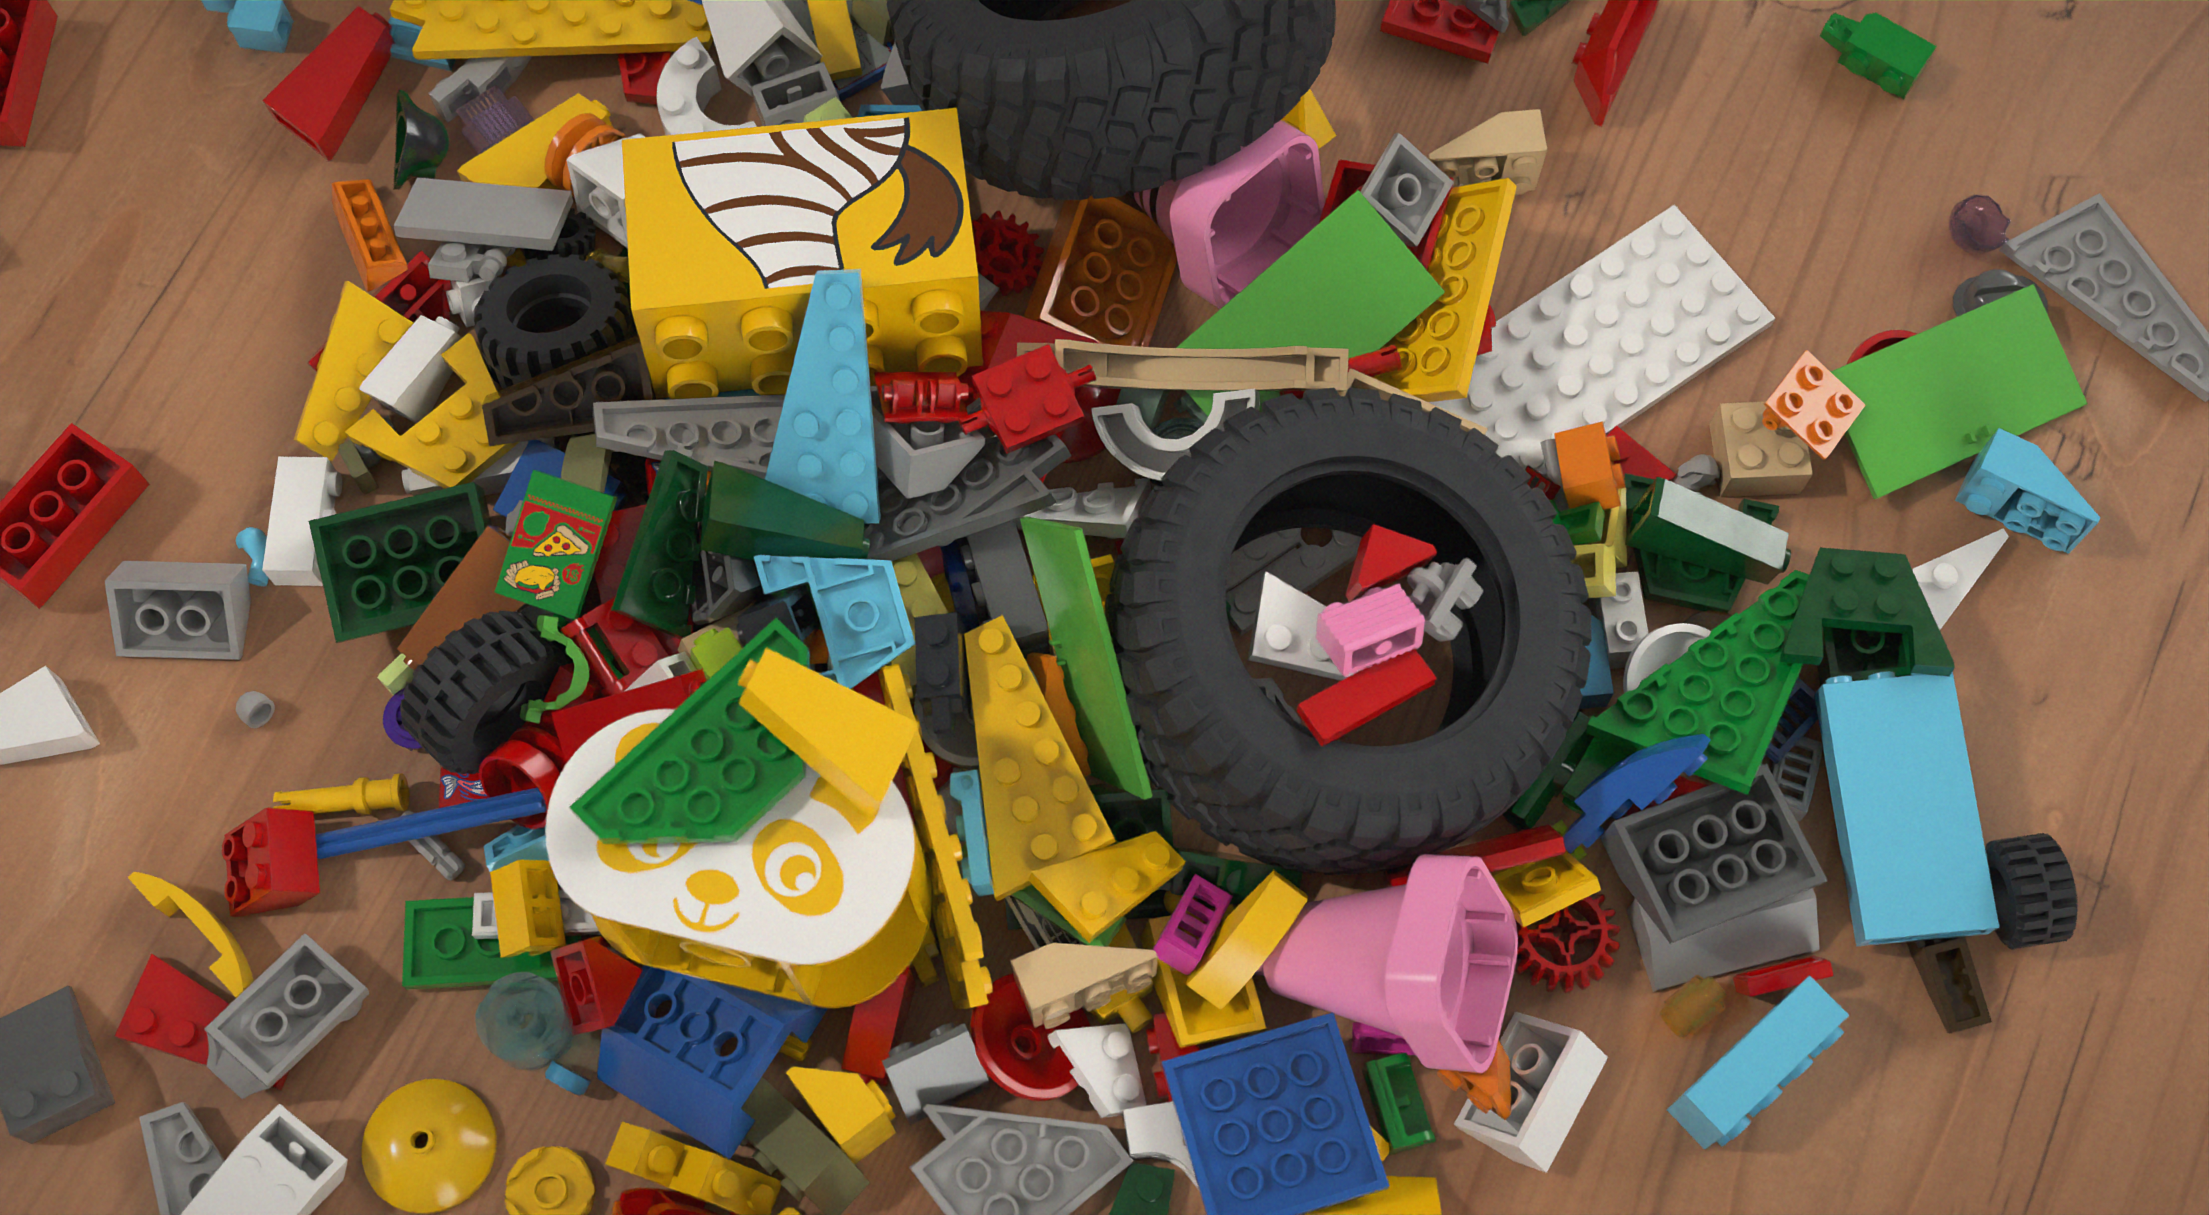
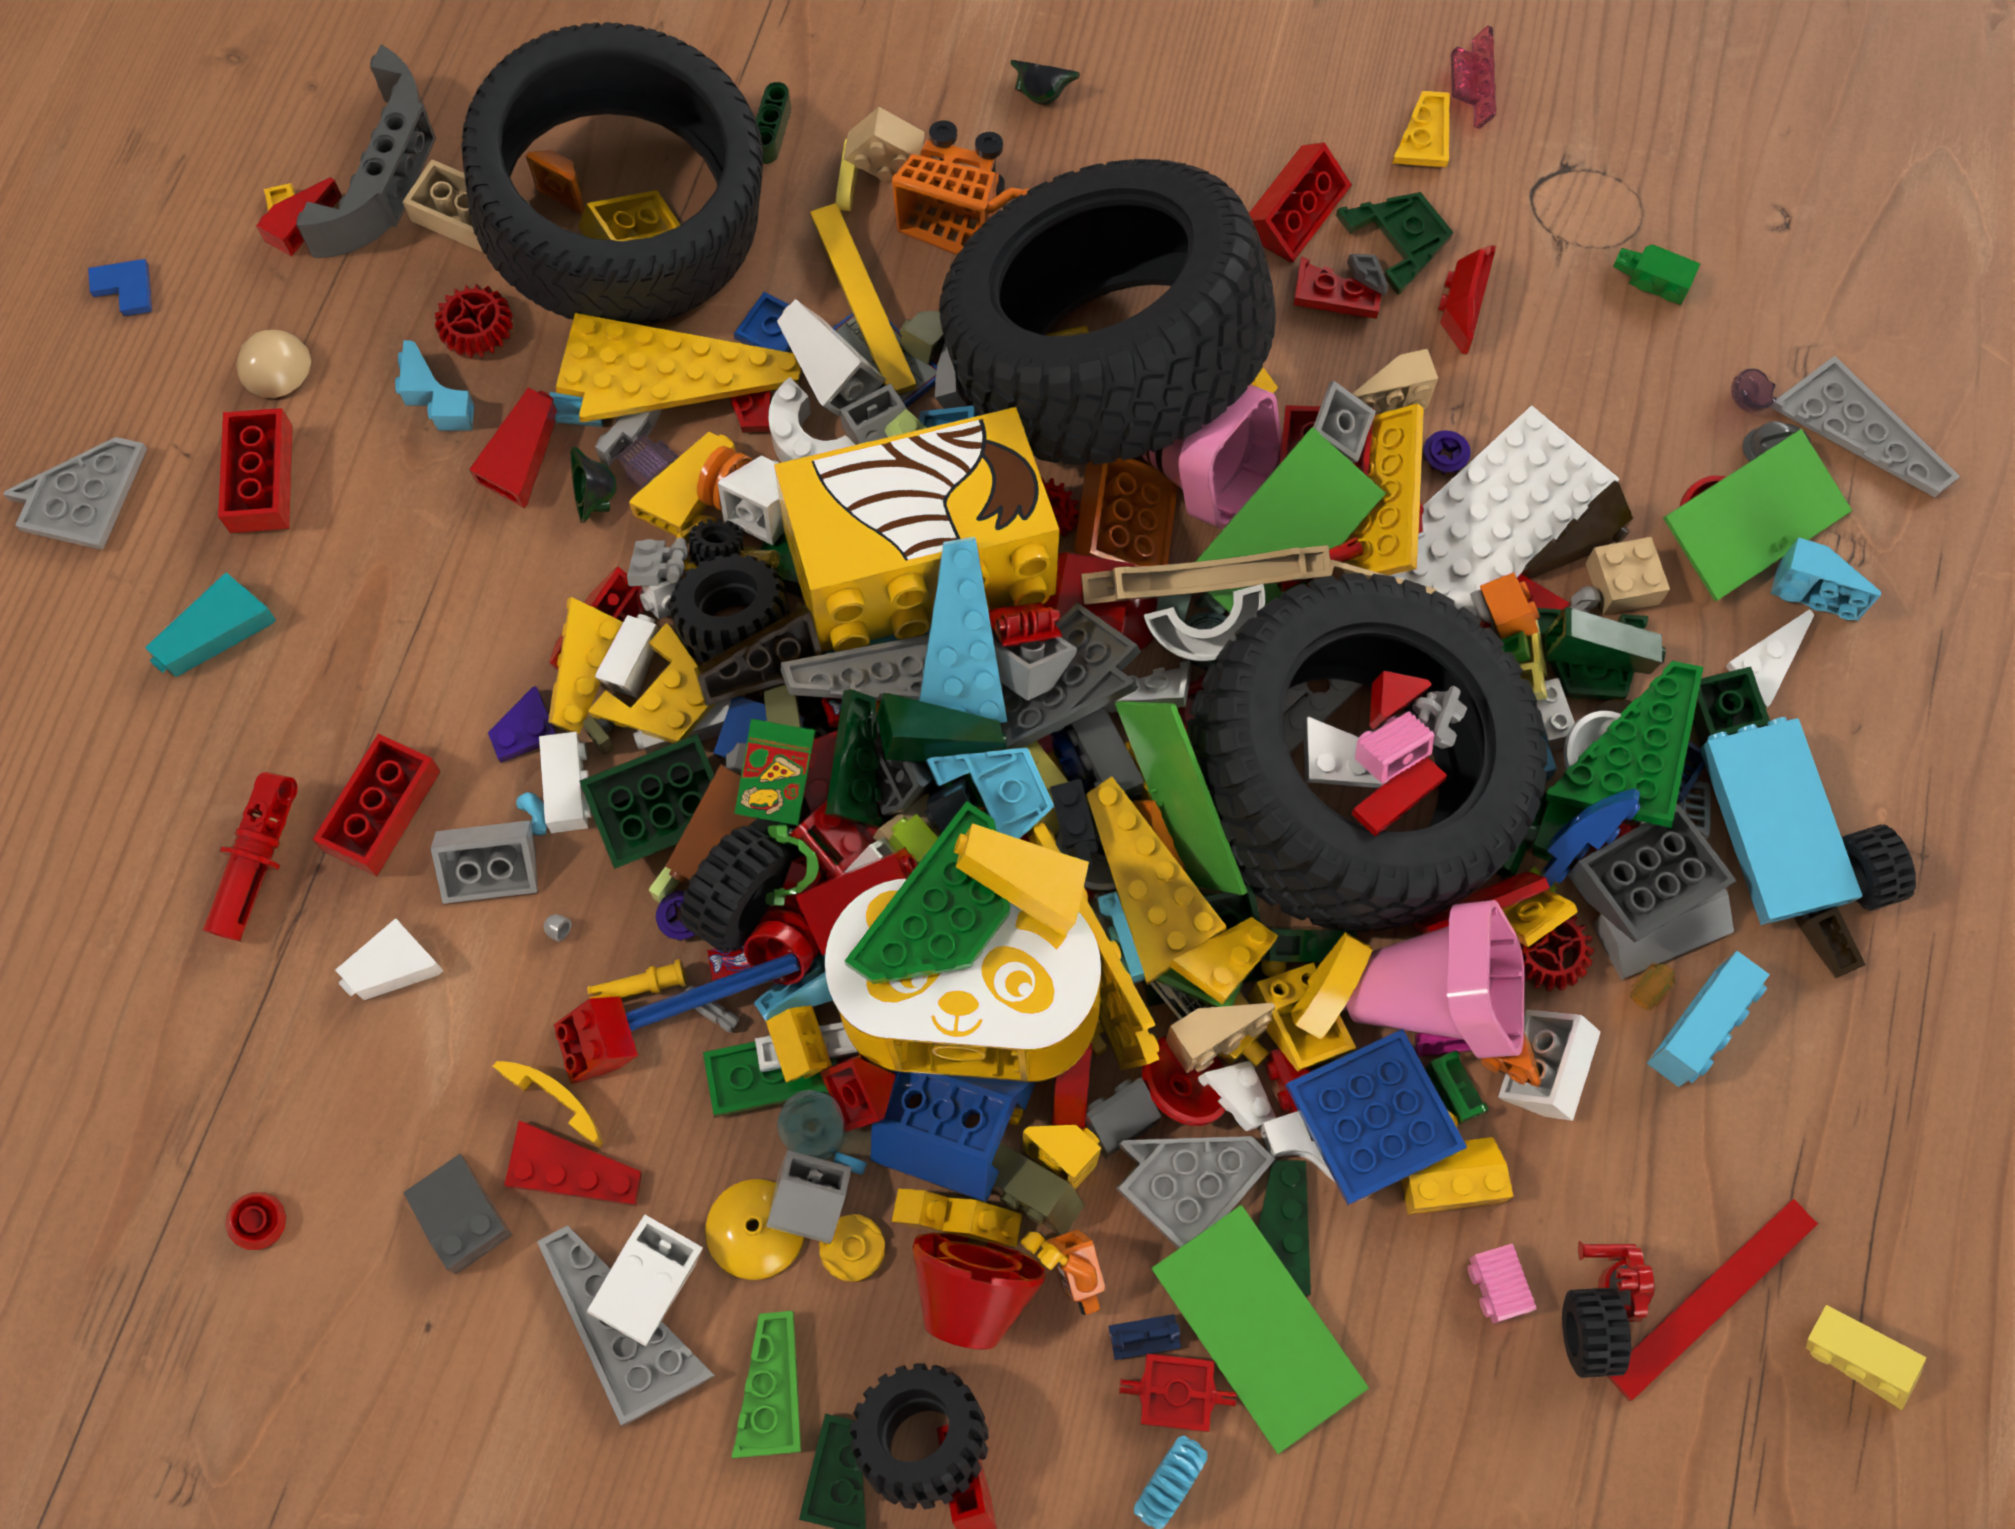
camera: 10 degrees left, 0 degrees up
light grey slope [204,933,370,1099] -> none
orange slope [332,179,407,292] -> none
light grey tile [394,178,573,251] -> none
red plate [958,344,1097,454] -> none
dark pink slope [1153,874,1233,975] -> none
red tile [1733,955,1834,997] -> none
hinge [1762,350,1866,460] -> none
dark green wing [1780,547,1955,676] -> none
none -> dark purple wing [488,686,556,763]
none -> light grey slope [766,1150,852,1244]
none -> dark purple gear [1423,430,1471,474]
none -> dark brown wedge [1521,481,1633,579]

